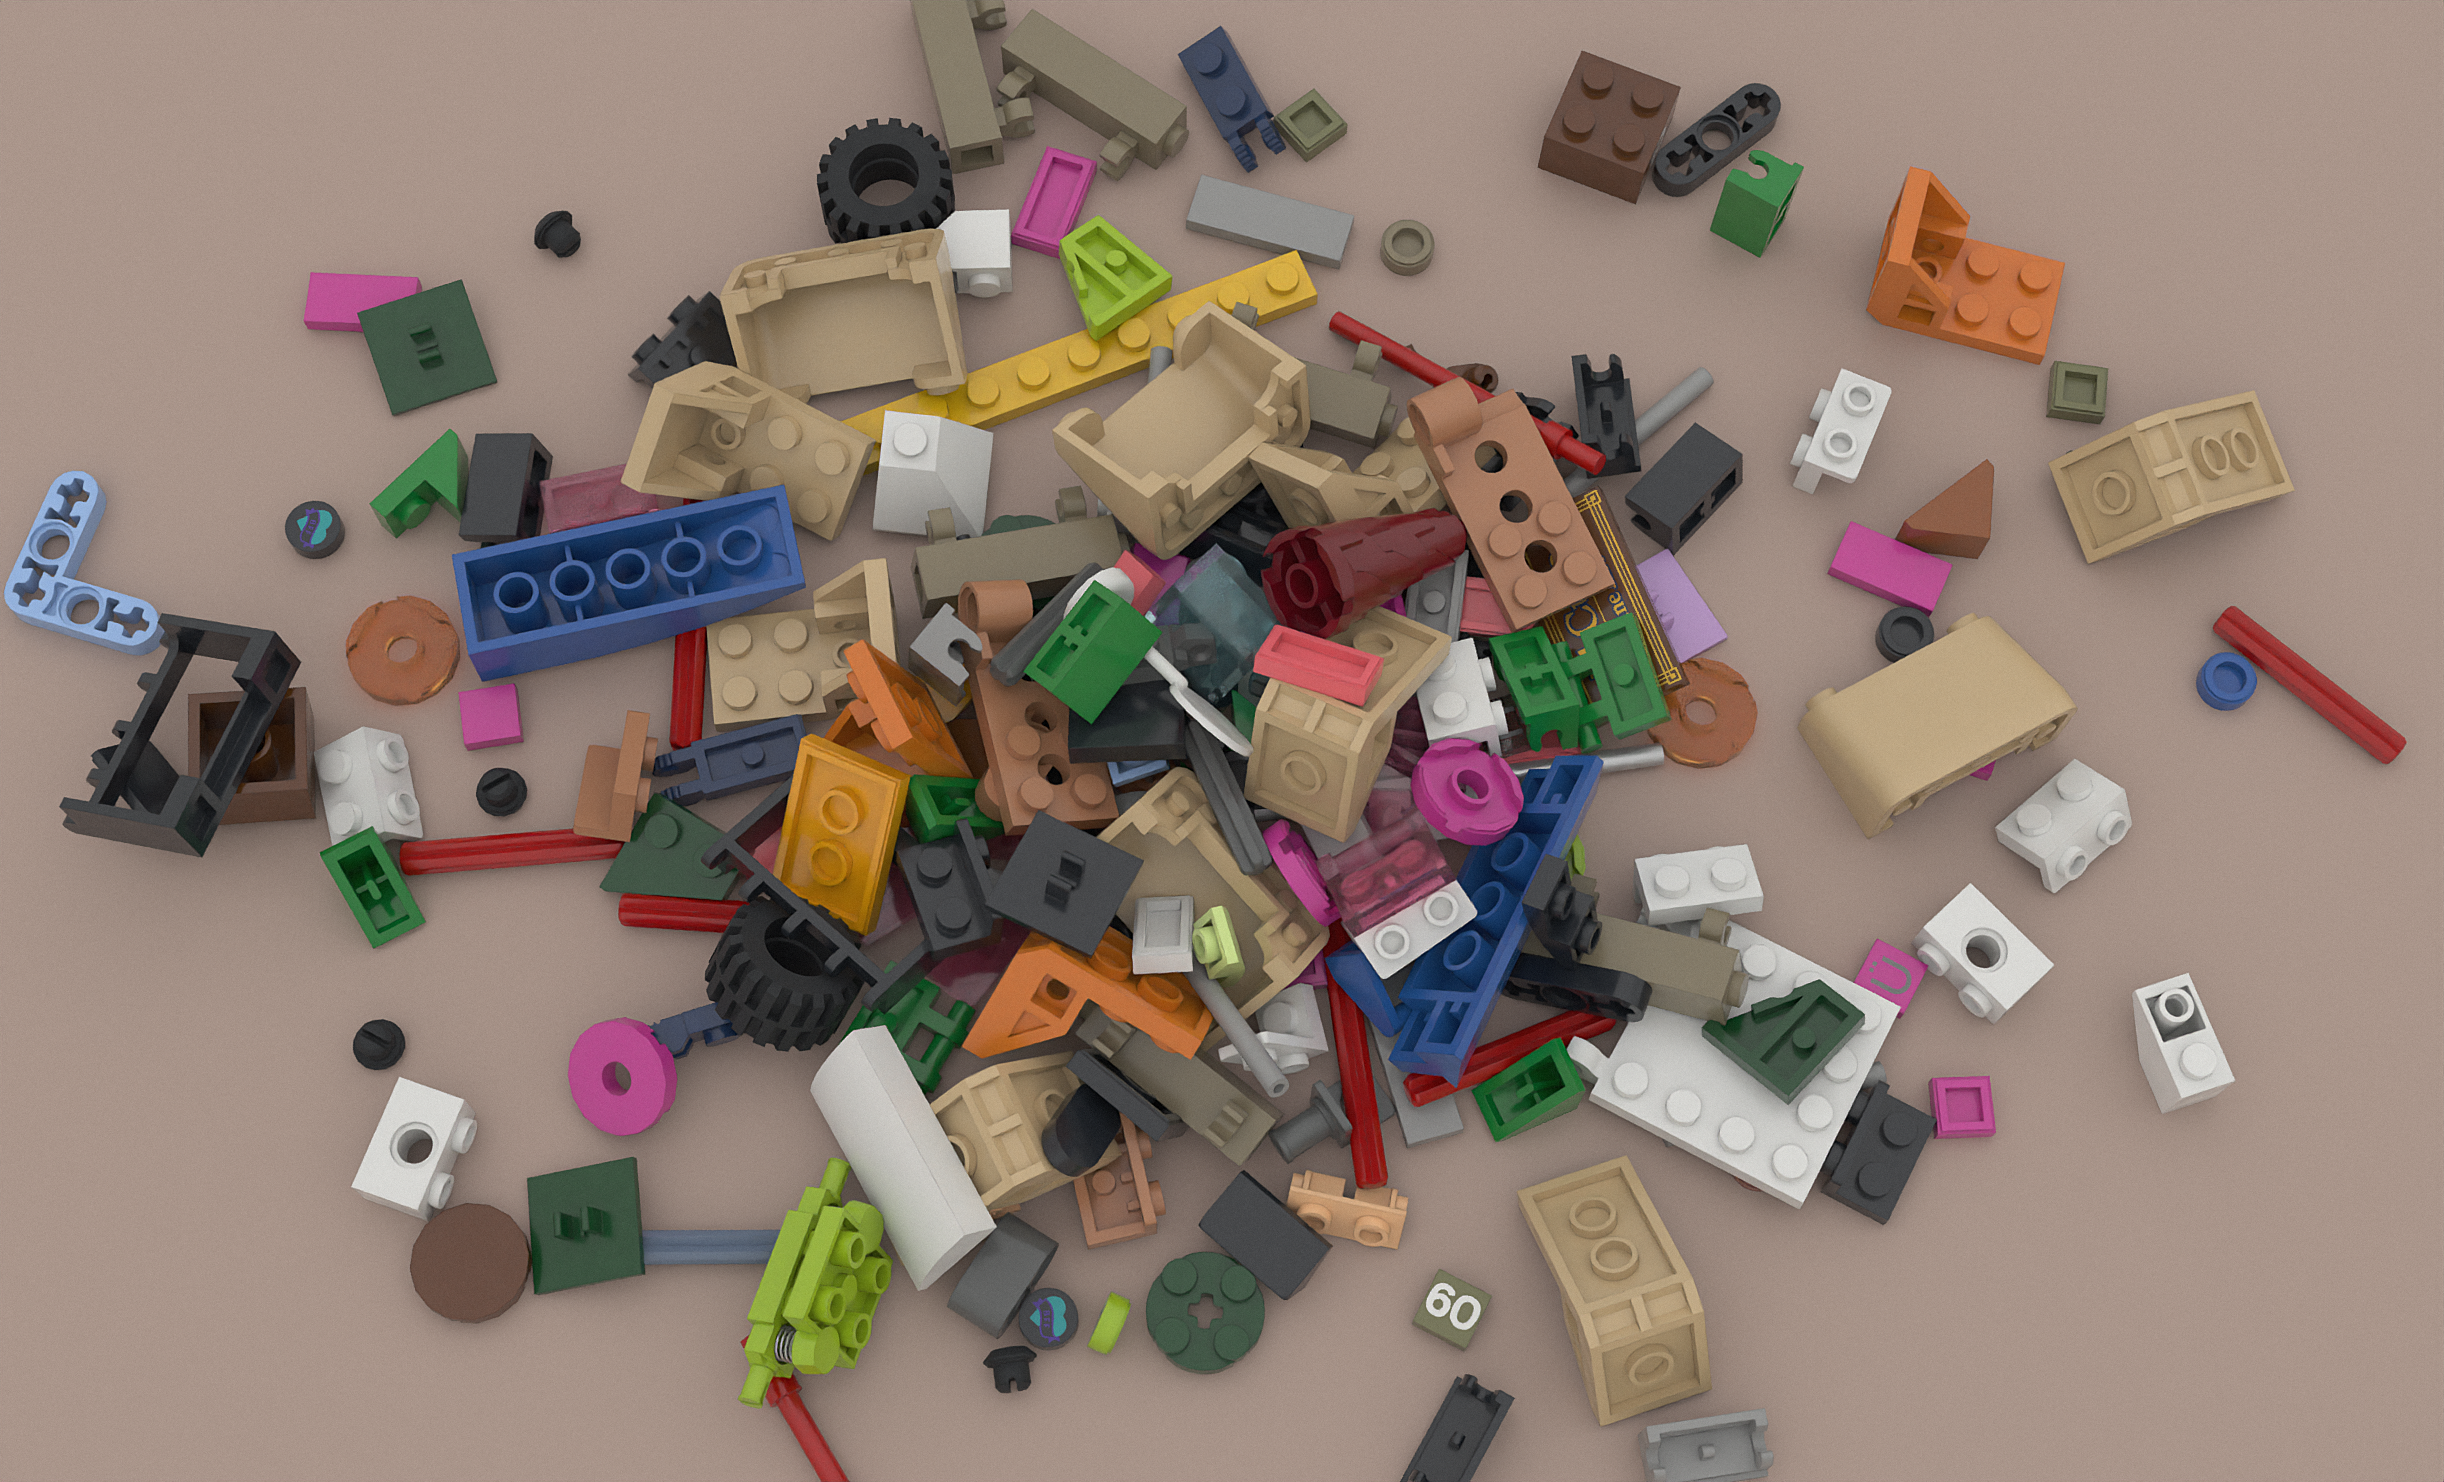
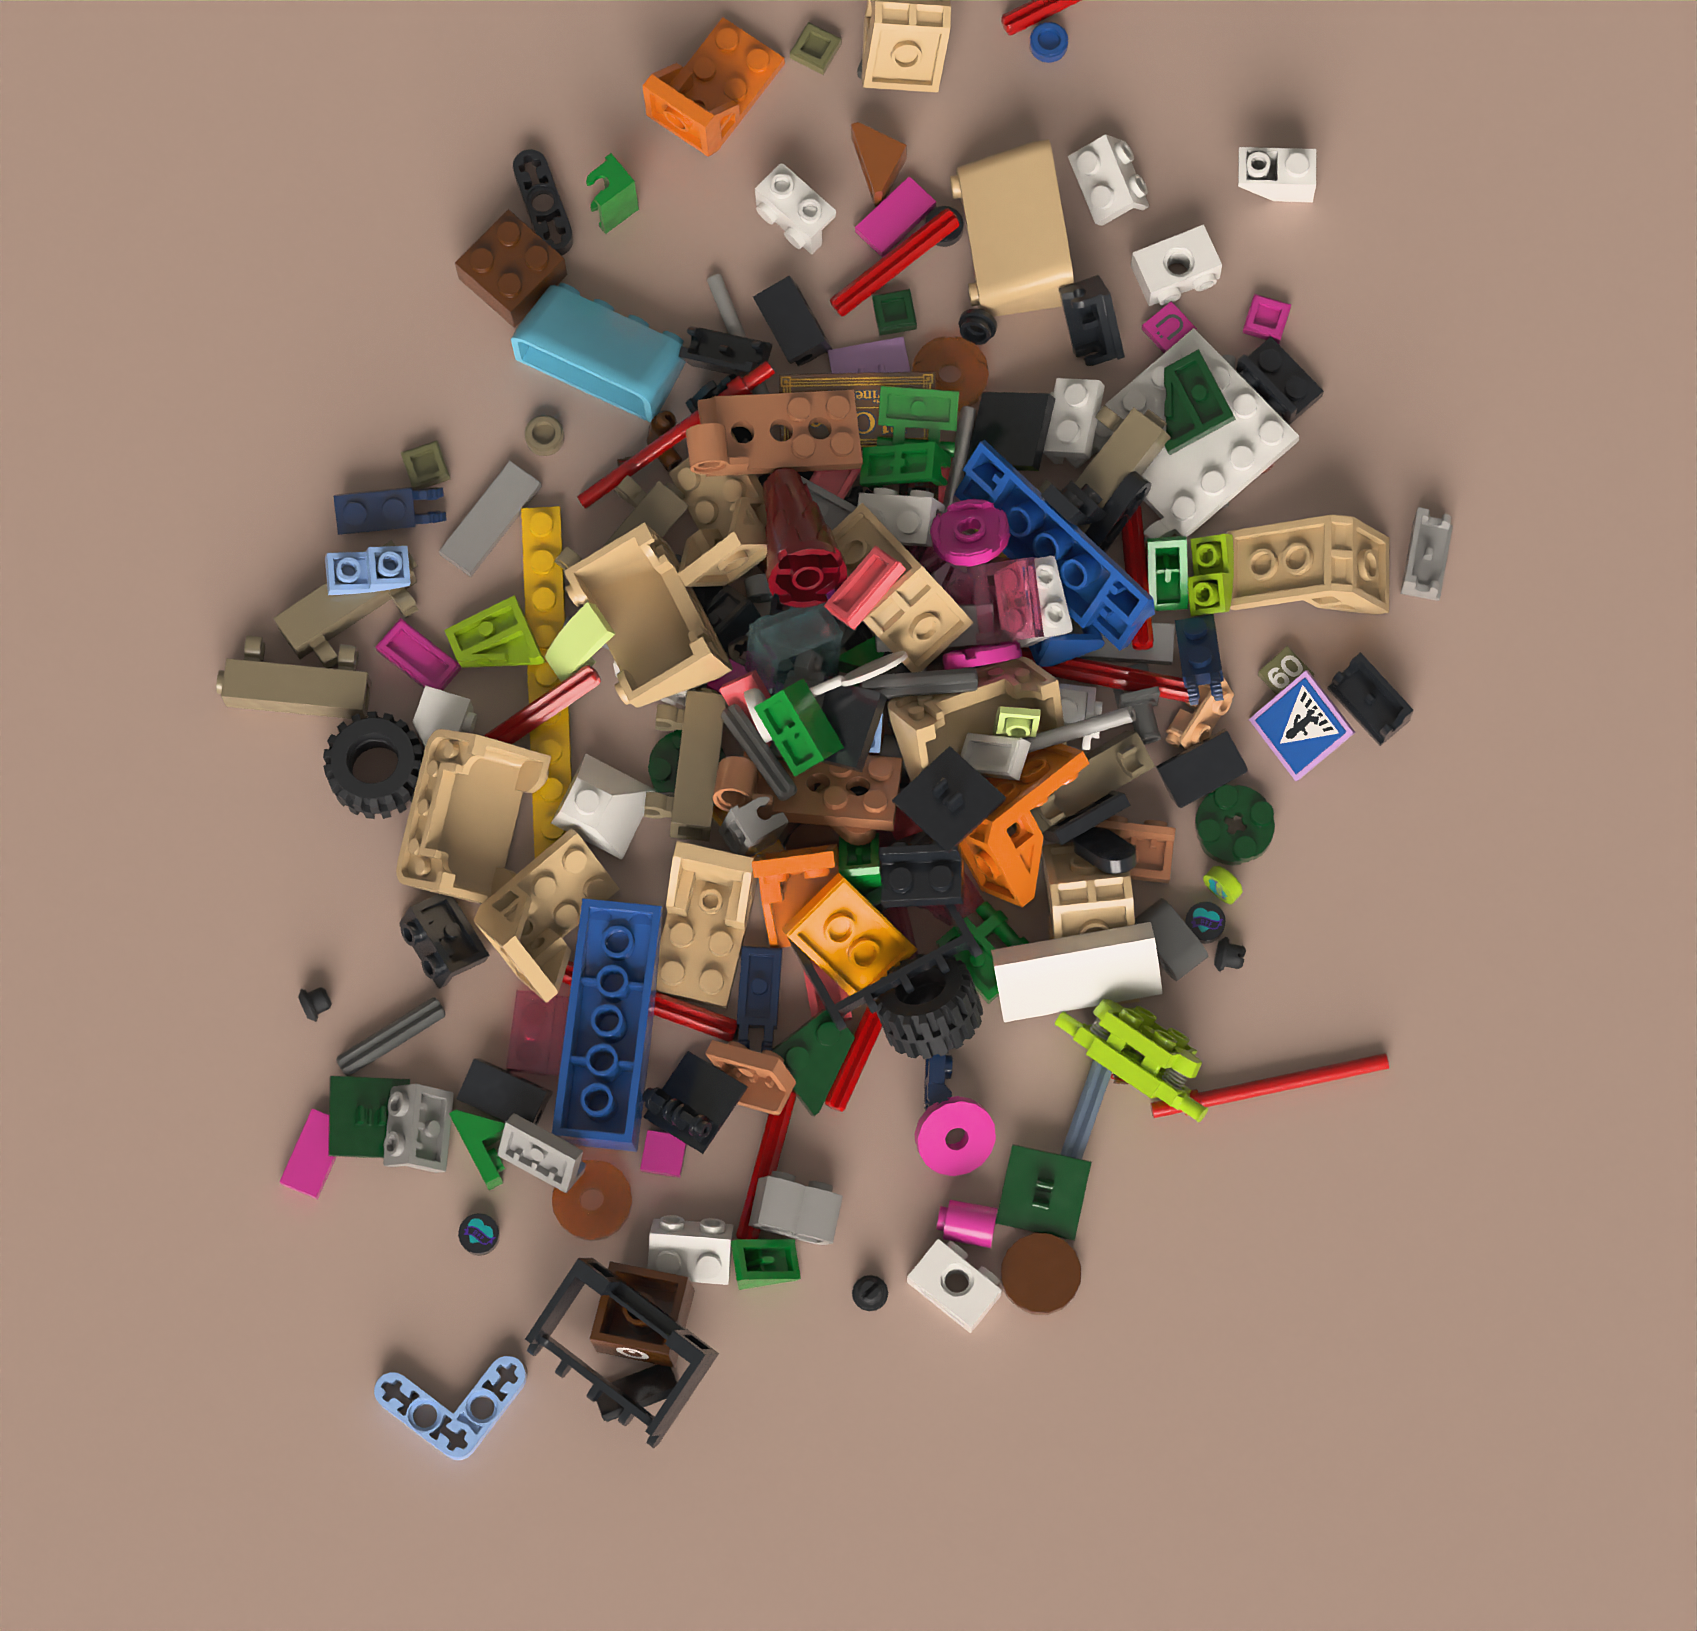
camera: 65 degrees left, 5 degrees up
black piece [476,768,527,817] -> none
none -> light blue slope [325,546,411,595]
none -> dark grey axle [336,997,446,1076]
none -> light grey bracket [383,1083,454,1173]
none -> red axle [483,665,601,744]
none -> light grey bracket [497,1113,586,1193]
none -> medium azure windscreen [511,283,686,422]
none -> yellowish green slope [545,602,615,682]
none -> black hinge [642,1051,748,1154]
none -> light grey brick [748,1171,843,1245]
none -> red axle [830,208,960,317]
none -> dark green tile [872,289,917,336]
none -> dark pink brick [936,1199,998,1248]
none -> black plate [958,309,997,345]
none -> black tile [966,392,1056,471]
none -> black hinge [1059,275,1125,366]
none -> dark blue hinge [1175,614,1224,706]
none -> lime slope [1188,534,1234,616]
none -> piece [1249,670,1355,781]

